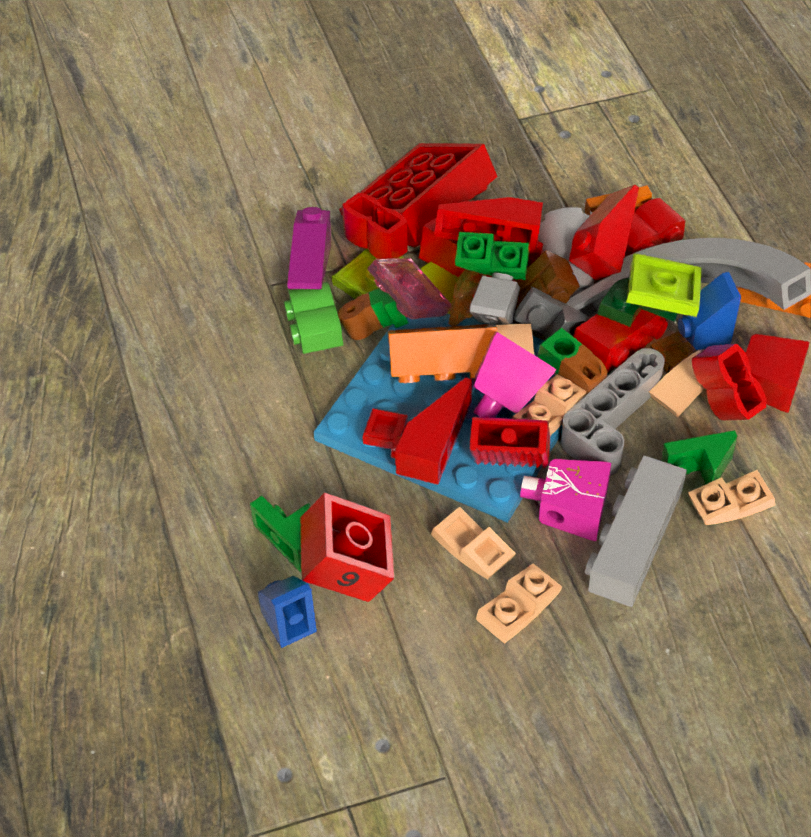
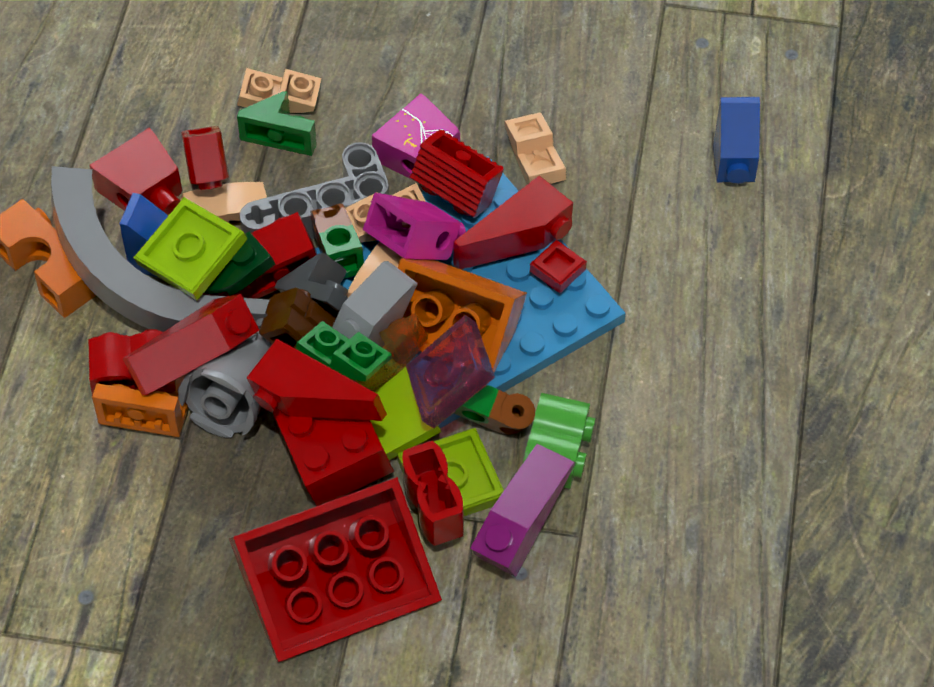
camera: 155 degrees left, 5 degrees up
green slope [250,495,310,572] -> none
red brick [301,492,394,602] -> none
light nougat slope [476,563,562,644] -> none
light grey brick [585,455,687,607] -> none

